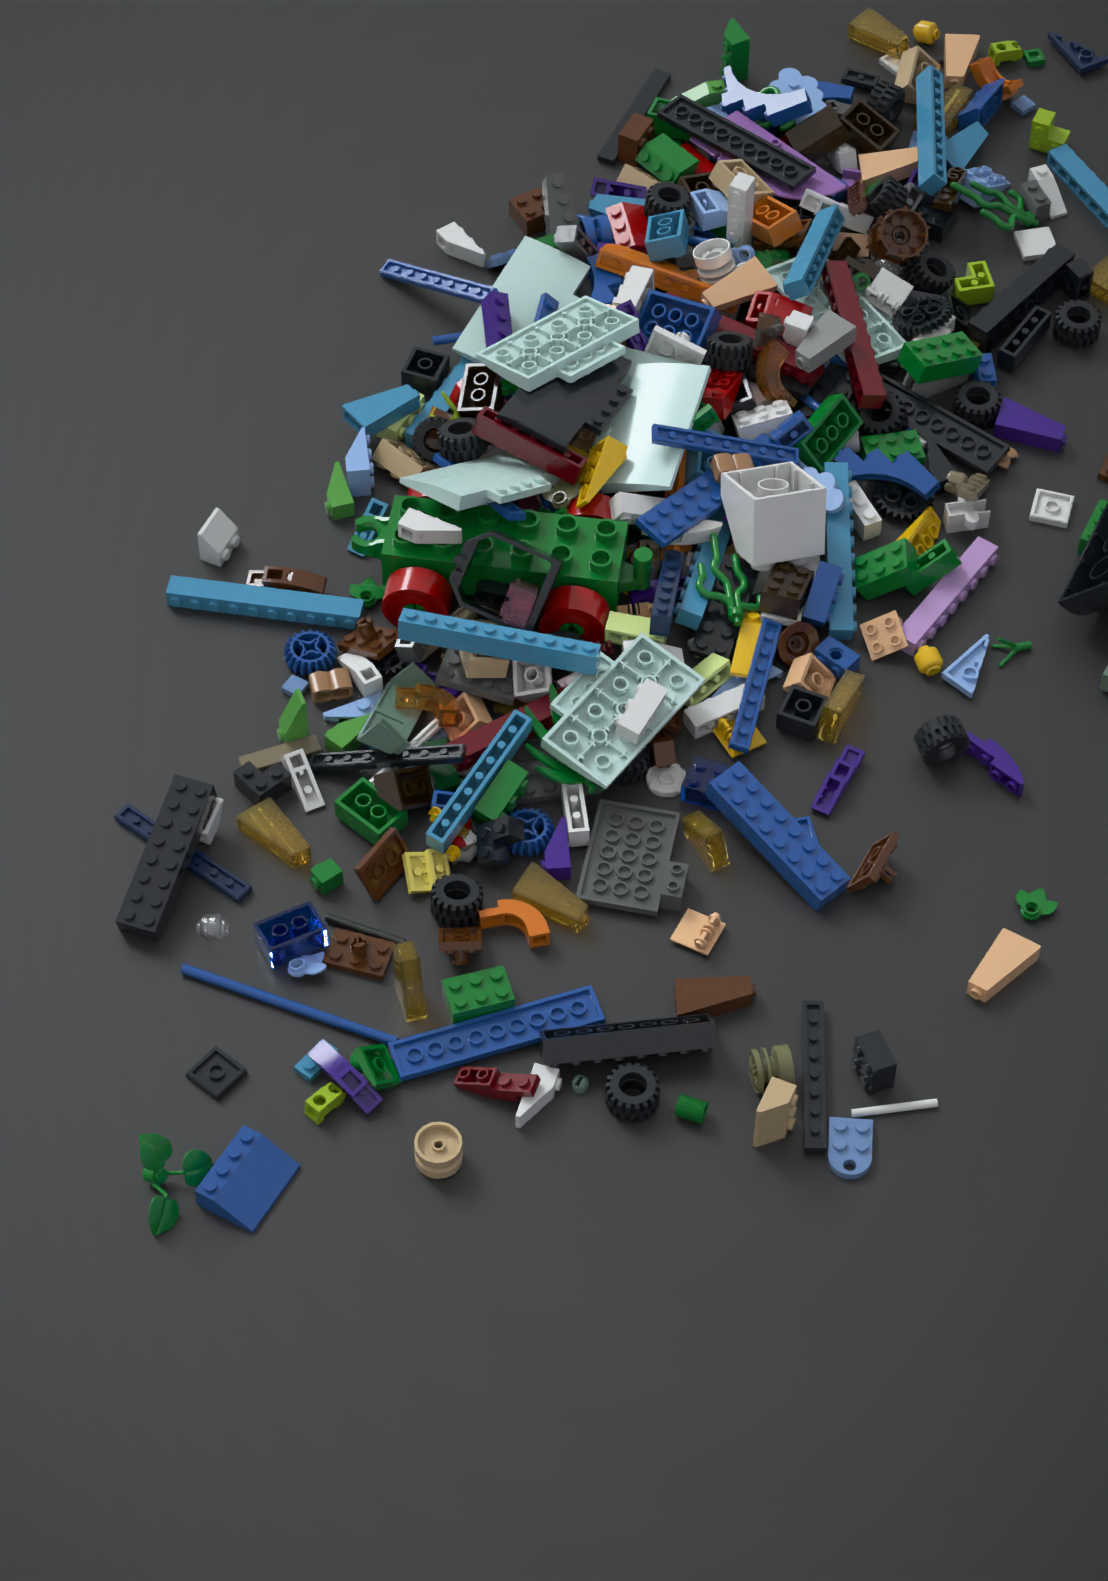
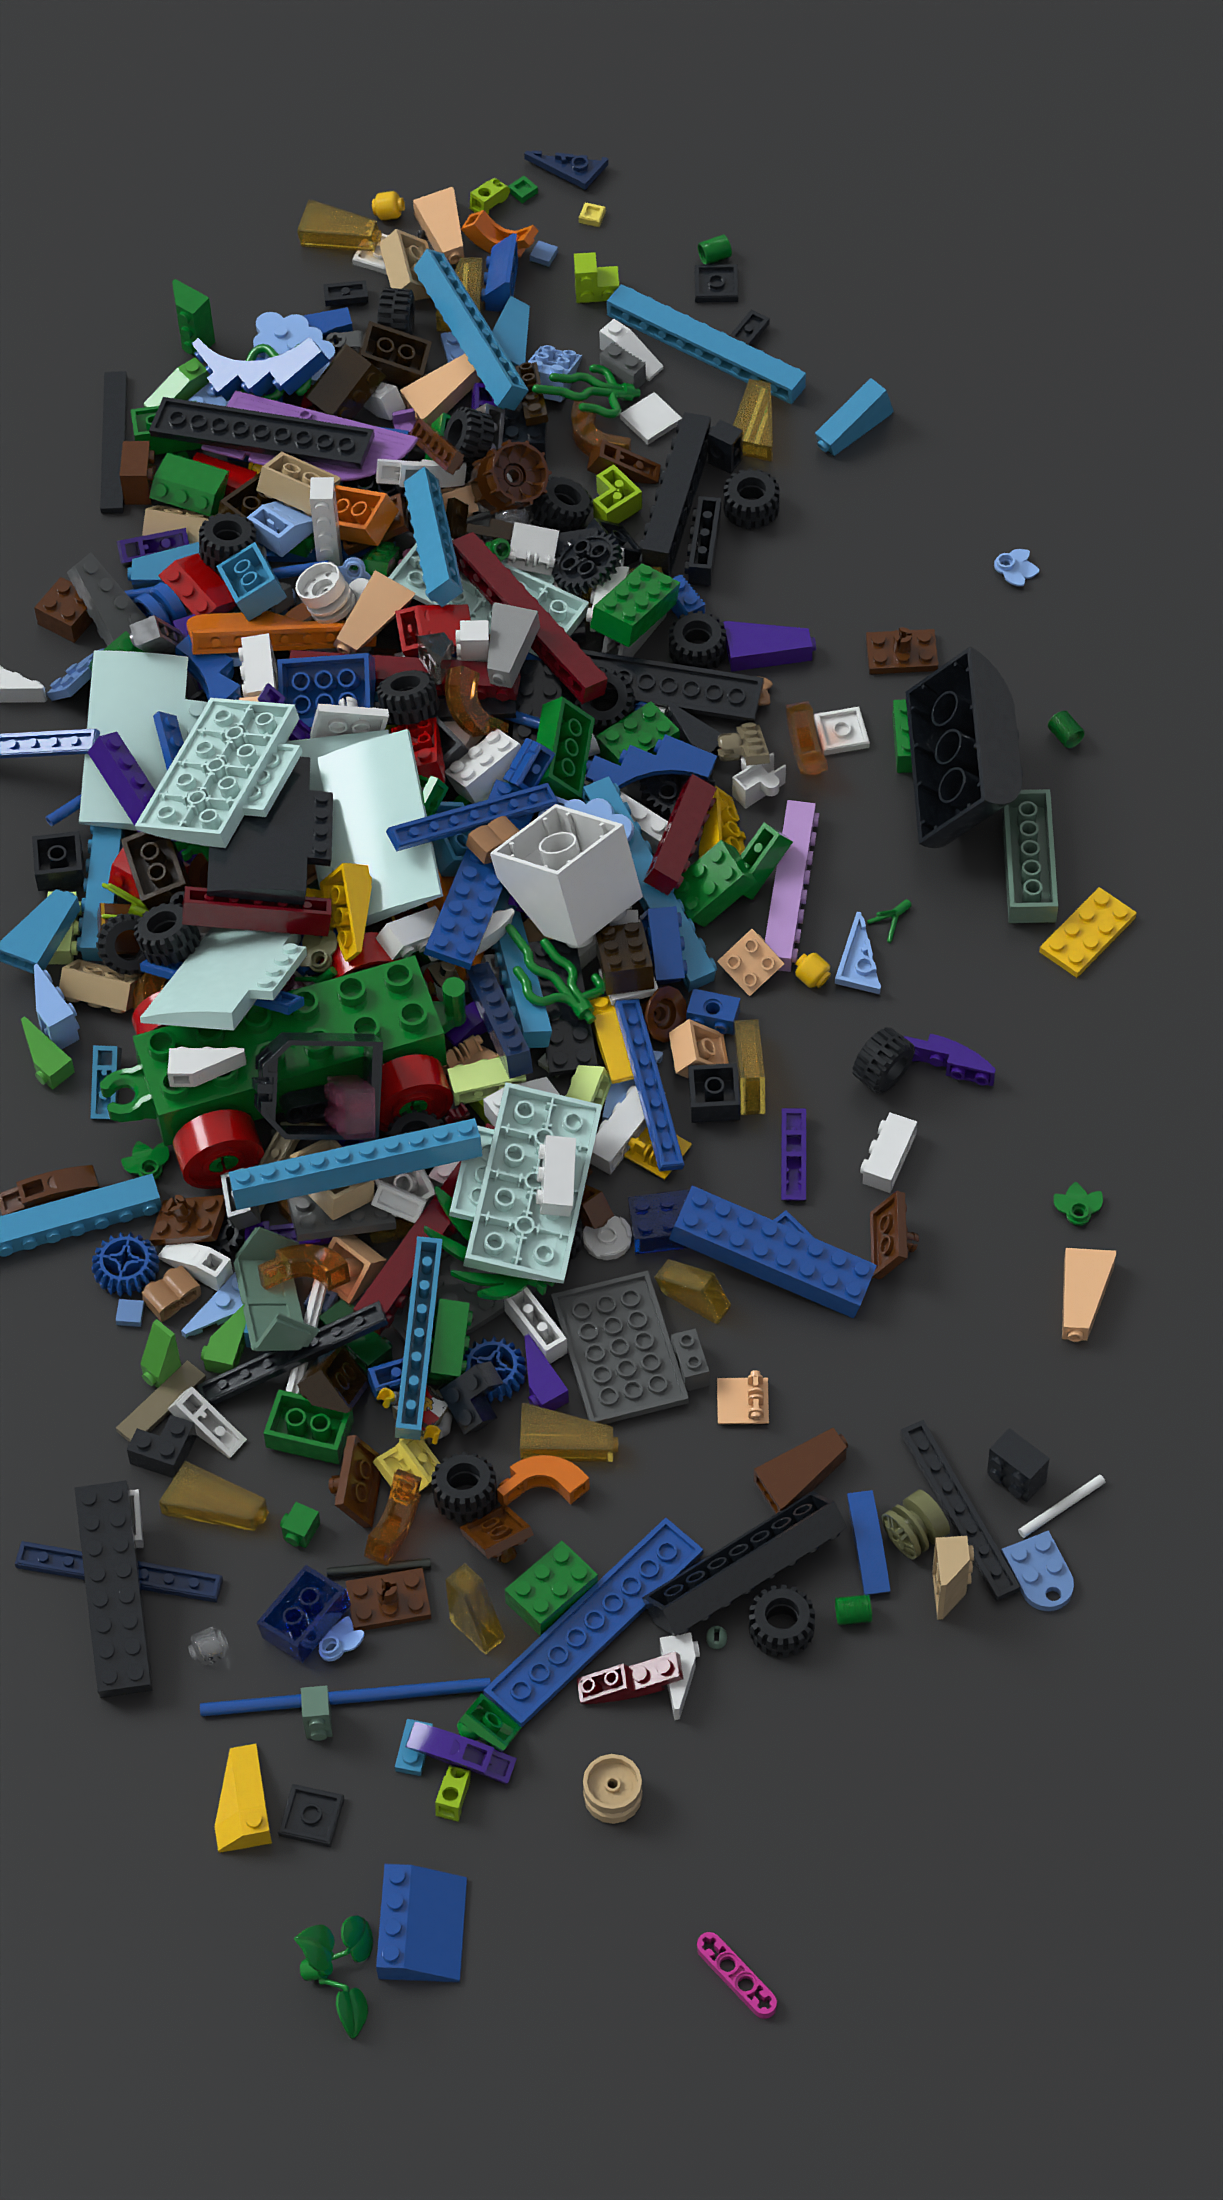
camera: 25 degrees left, 5 degrees up
none -> yellow wedge [215,1744,272,1853]
none -> sand green brick [301,1686,333,1741]
none -> clear orange arch [364,1469,422,1565]
none -> white tile [371,1180,427,1223]
none -> clear orange arch [571,401,631,456]
none -> light yellow tile [579,202,606,227]
none -> reddish brown slope [587,439,661,484]
none -> dark red brick [643,774,717,896]
none -> dark pink beam [697,1932,777,2019]
none -> clear orange arch [785,701,828,775]
none -> blue slope [847,1490,891,1595]
none -> white brick [860,1112,917,1193]

